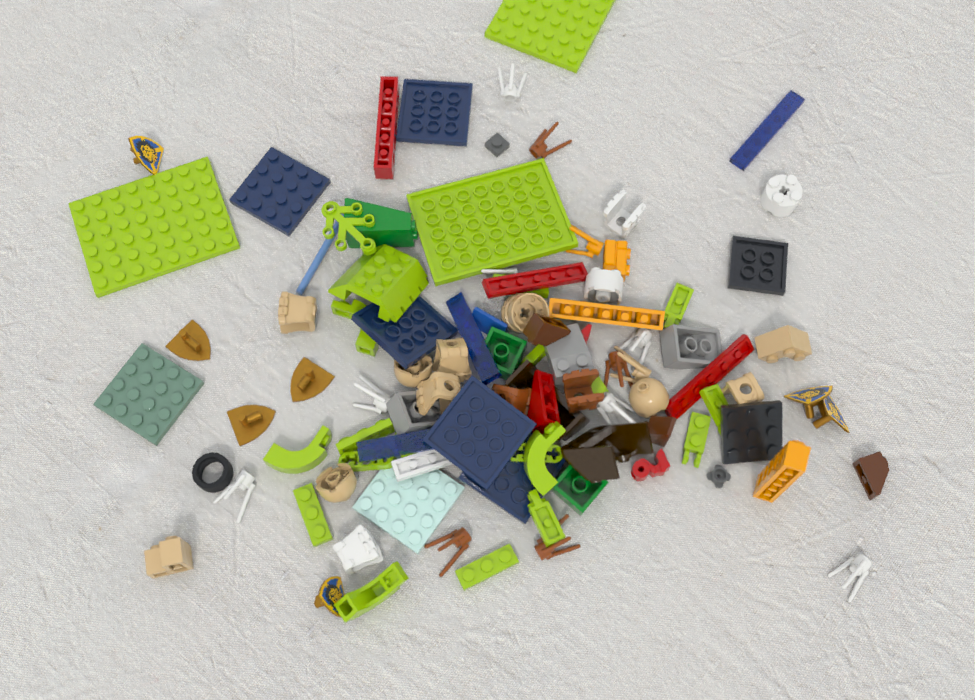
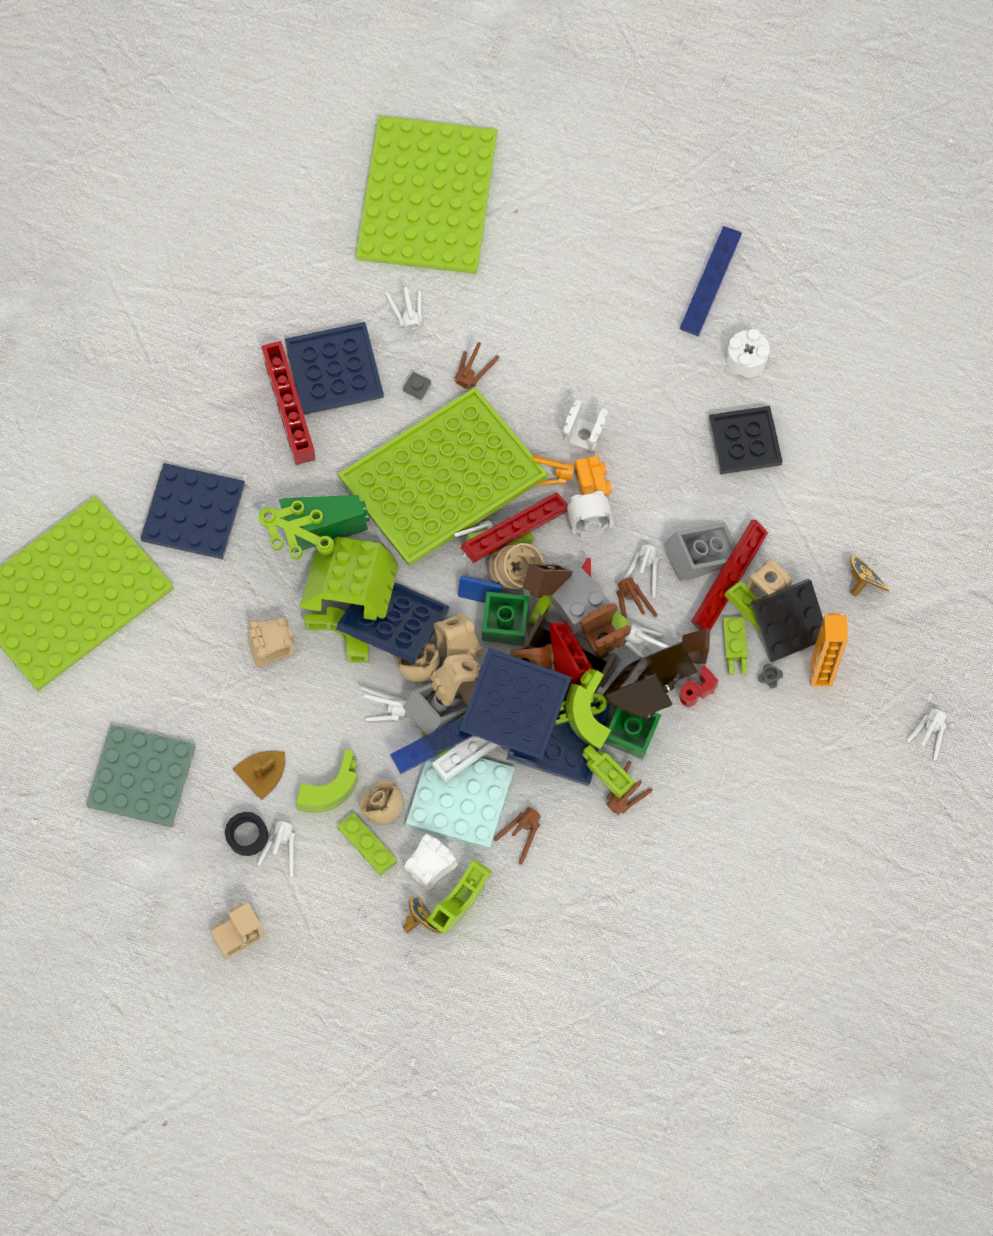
camera: 20 degrees left, 0 degrees up
shield [128,136,164,175] -> none
pearl gold shield [165,320,211,361] -> none
pearl gold shield [290,357,335,402] -> none
medium blue bar [296,214,344,295] -> none
lime plate [335,418,395,455] -> none
lime beam [338,448,397,472] -> none
clear blue tile [446,292,502,385] -> none
lime plate [455,543,519,591] -> none
light orange brick [549,298,665,330] -> none
tan plant [610,346,651,383] -> none
tan cylinder [629,377,669,418] -> none
lime hinge [663,283,694,329] -> none
tan brick [754,325,812,363] -> none
shield [784,386,833,419] -> none
reddish brown slope [852,451,889,500] -> none

